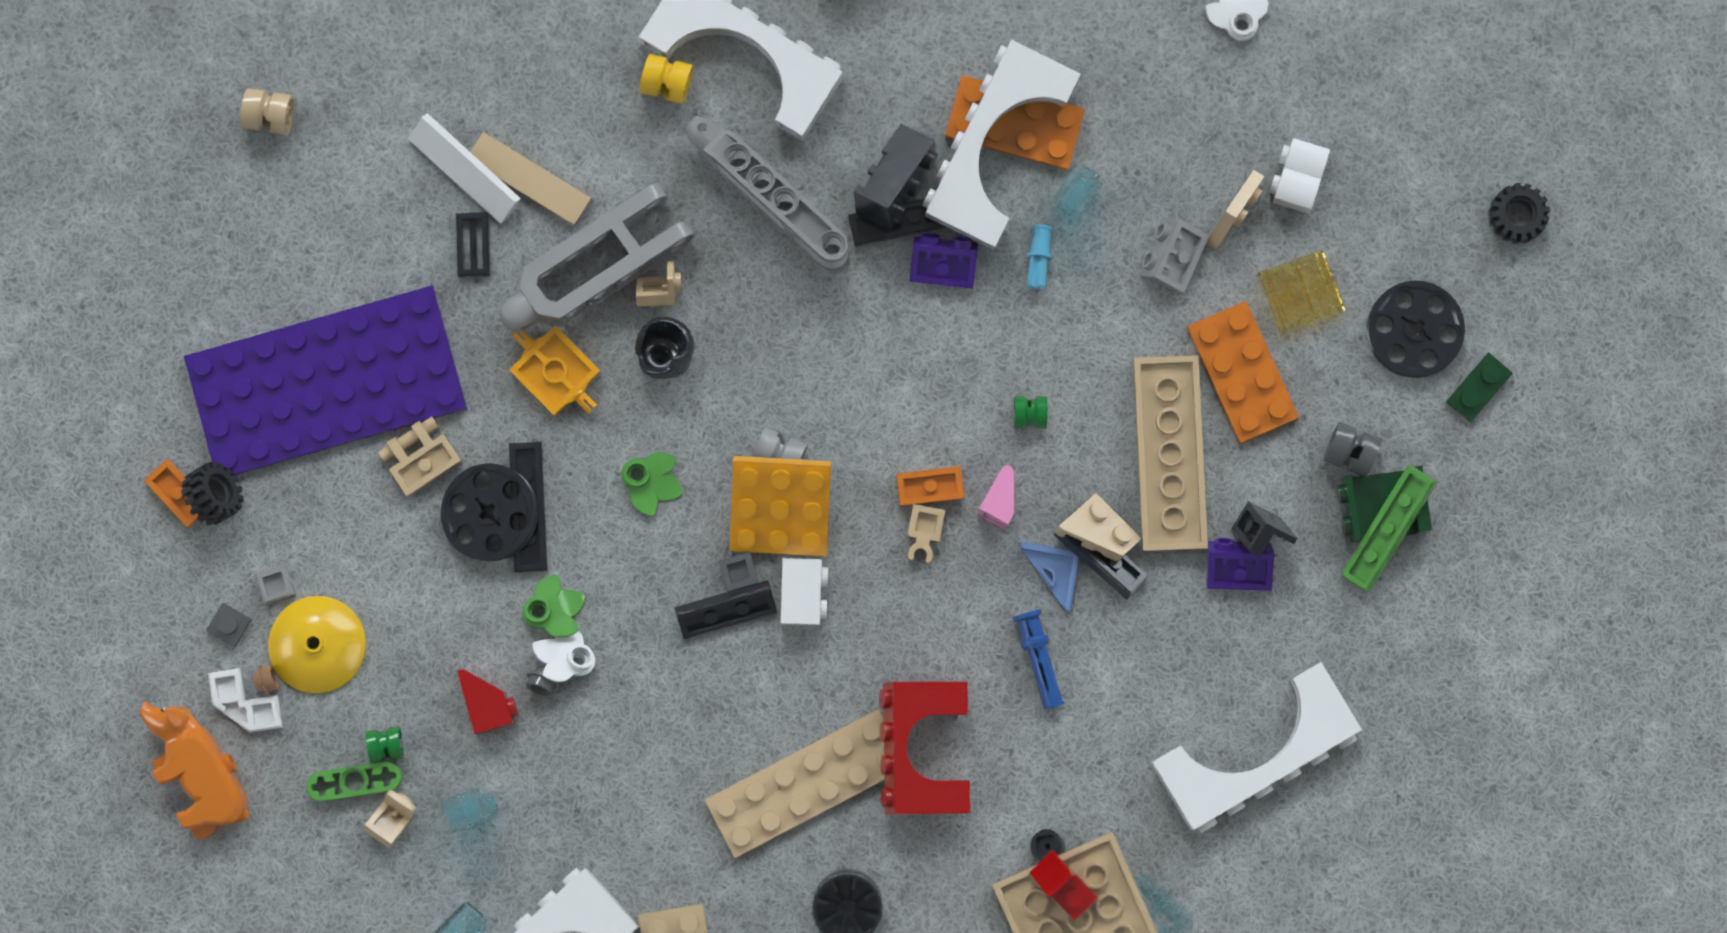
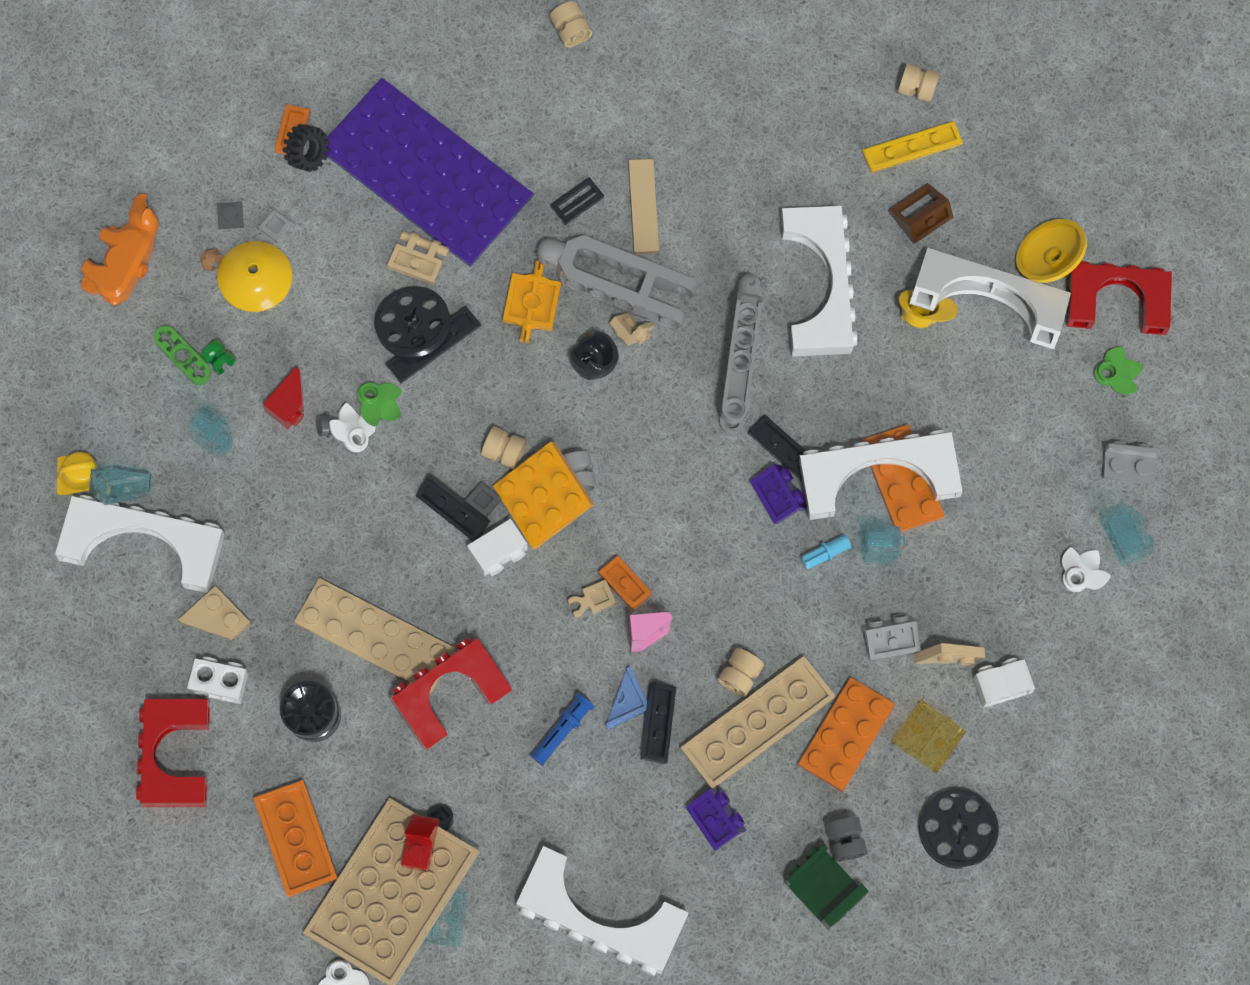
camera: 50 degrees right, 10 degrees down
white tile [208,668,283,733] -> none
tan bracket [363,789,416,849] -> none
white tile [408,113,521,224] -> none
bright green plate [621,452,682,516] -> none
yellow wheel [639,53,694,105] -> none
black wedge [854,124,938,232] -> none
green wheel [1014,396,1048,429] -> none
tan wing [1054,493,1142,562] -> none
black panel [1232,501,1298,556] -> none
bright green tile [1340,464,1438,592] -> none
dark green plate [1445,352,1513,422] -> none
black tyre [1488,183,1550,244] -> none
none -> tan wheel [481,426,527,470]
none -> tan wheel [717,648,764,697]

